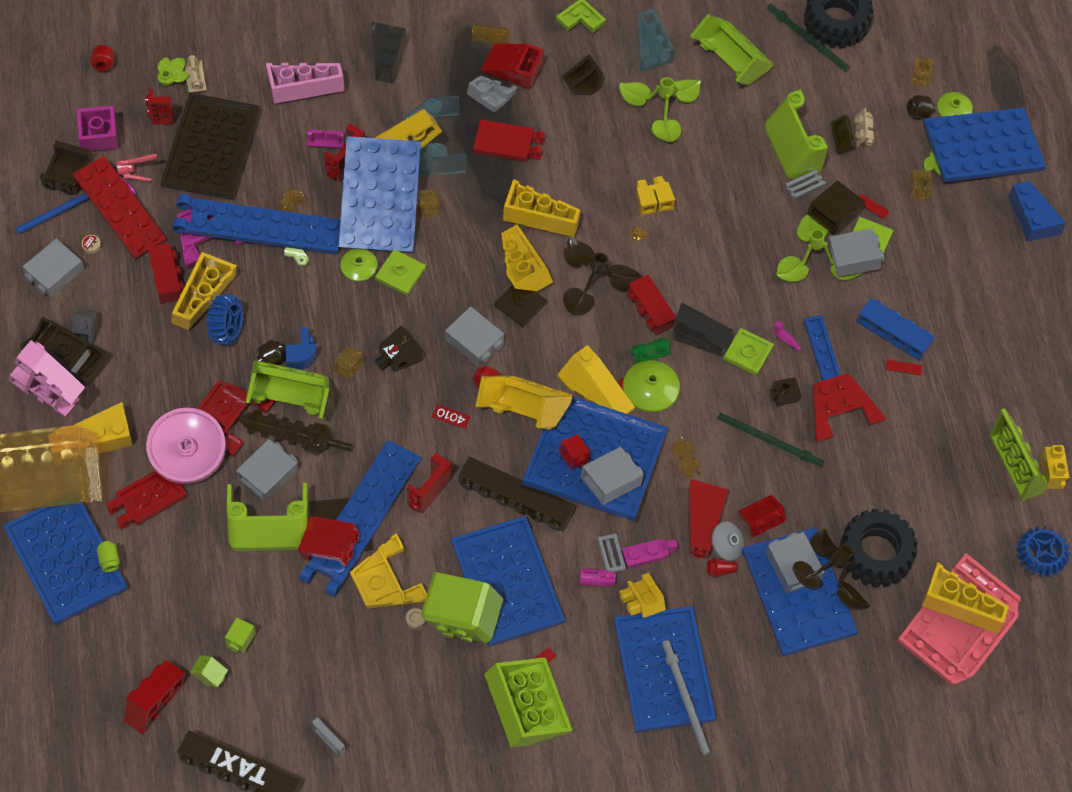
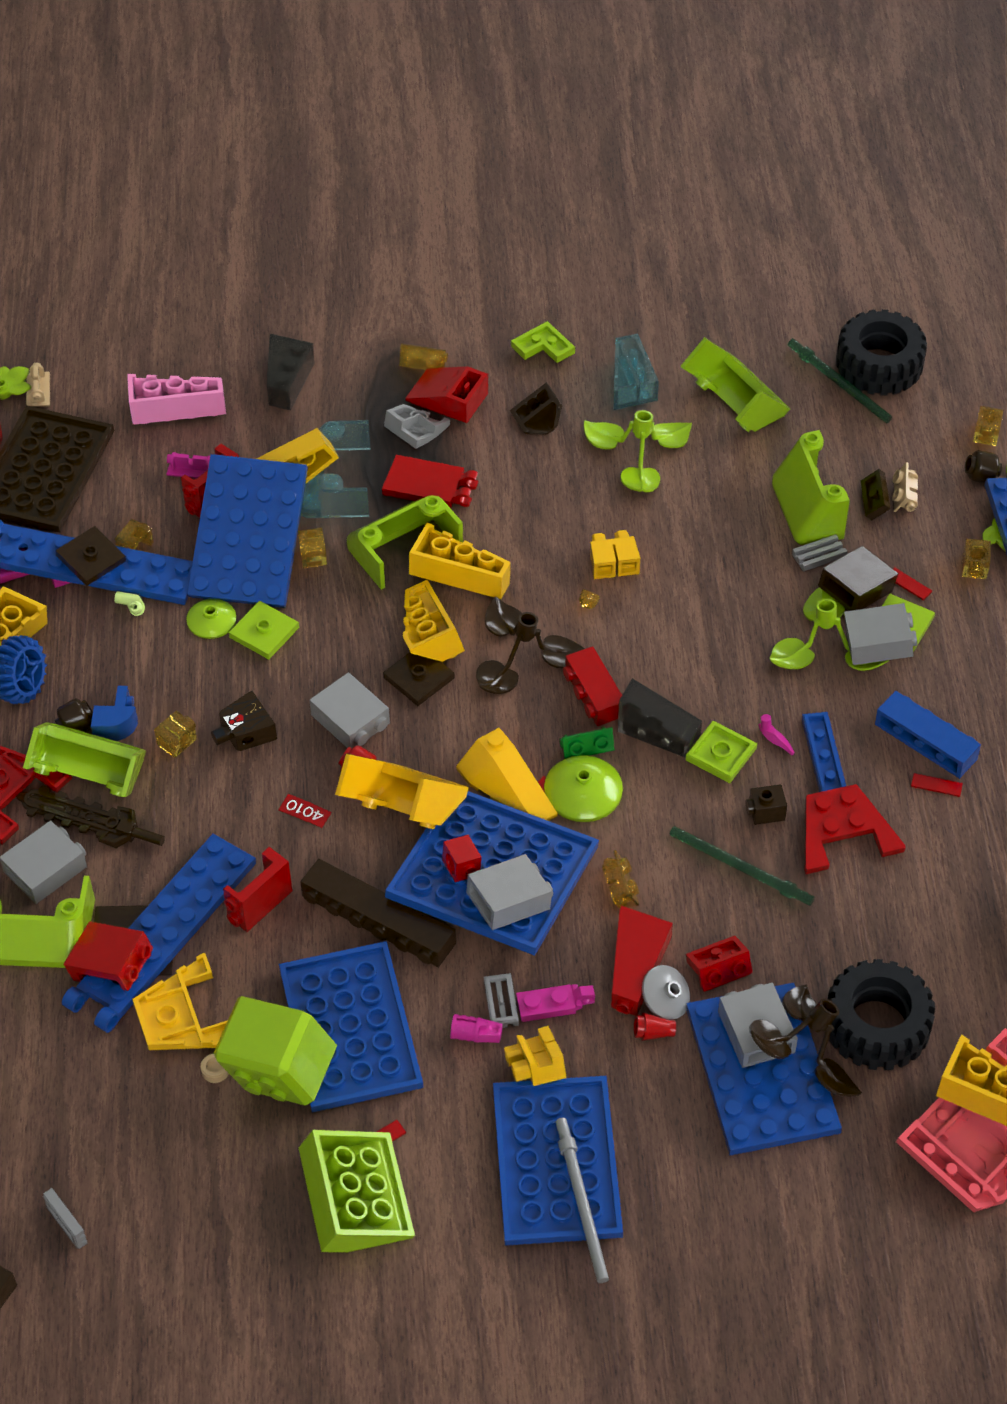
camera: 10 degrees right, 10 degrees down
none -> dark brown plate [55,526,126,586]
none -> lime windscreen [347,495,463,590]

